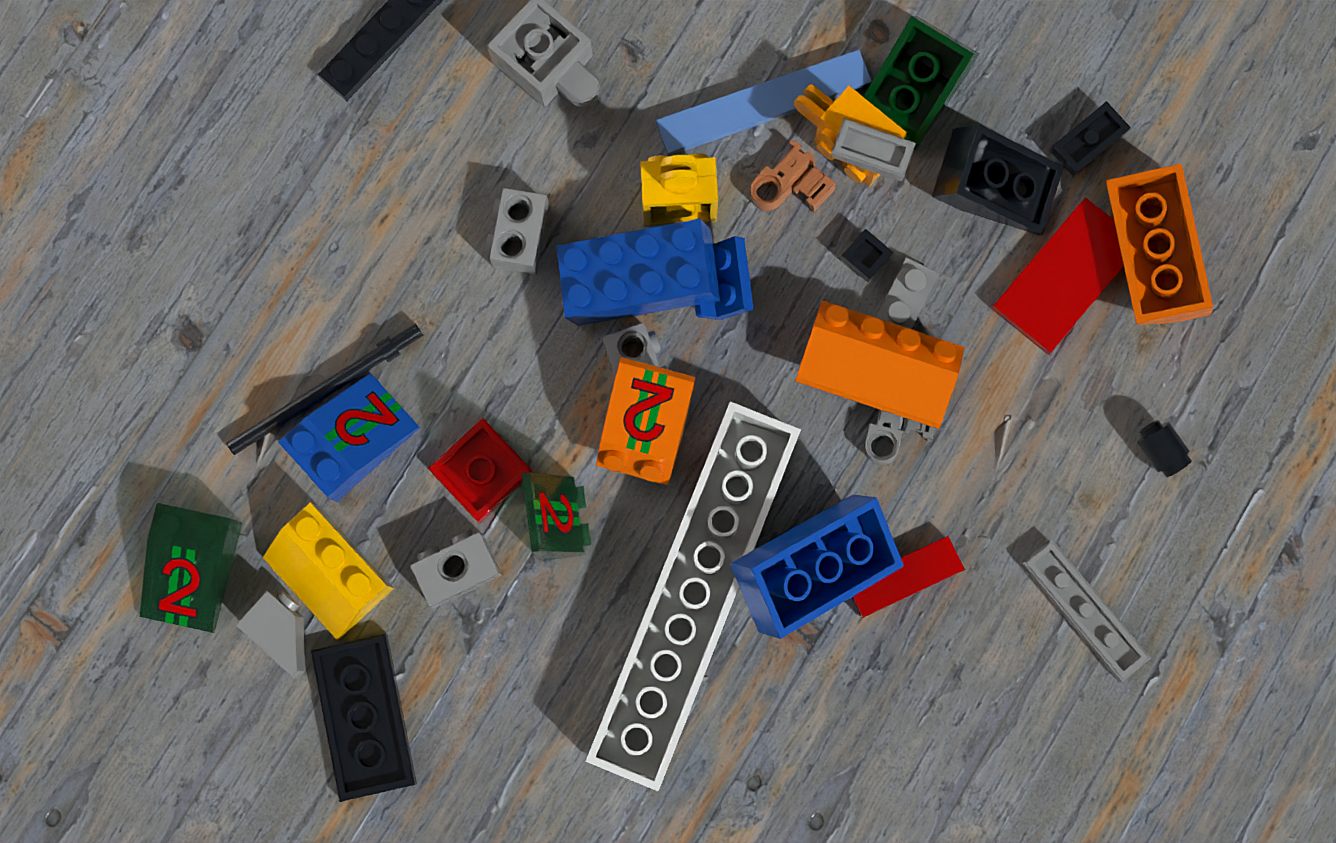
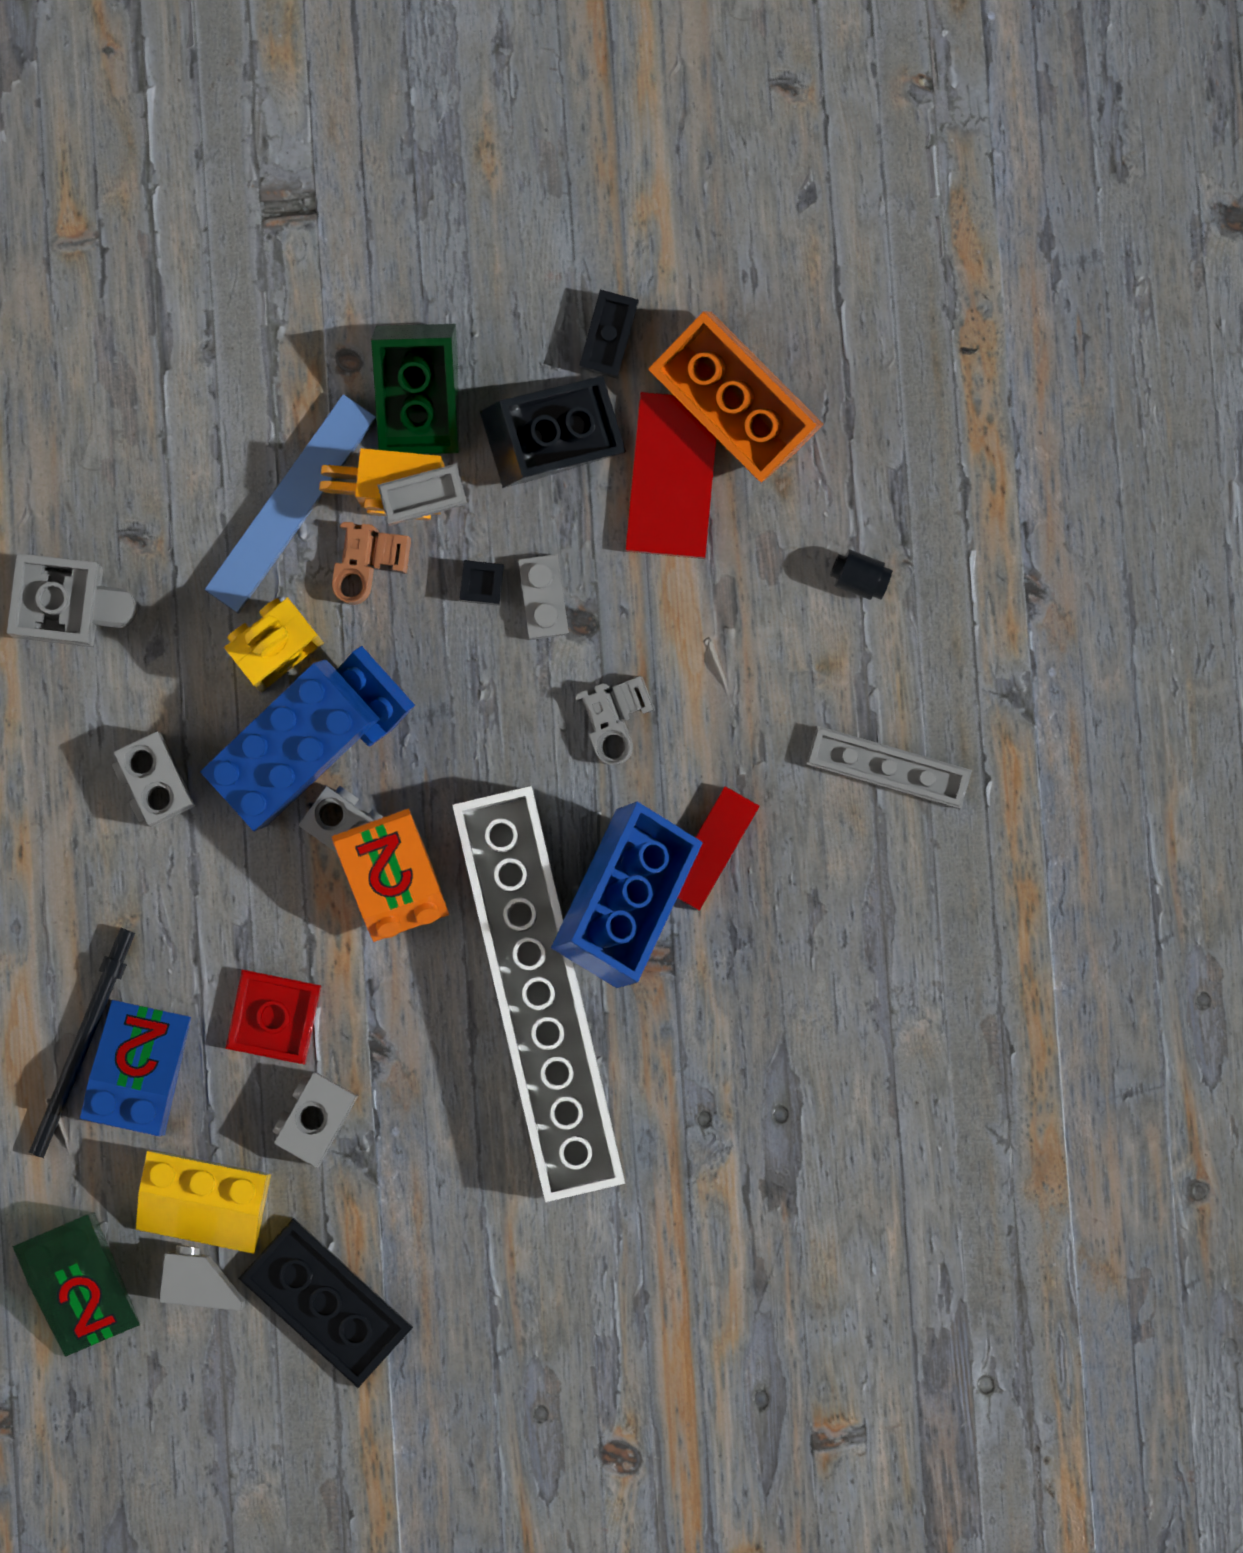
camera: 30 degrees left, 5 degrees up
clear green slope [522,473,591,561] -> none
orange slope [795,300,965,429] -> none

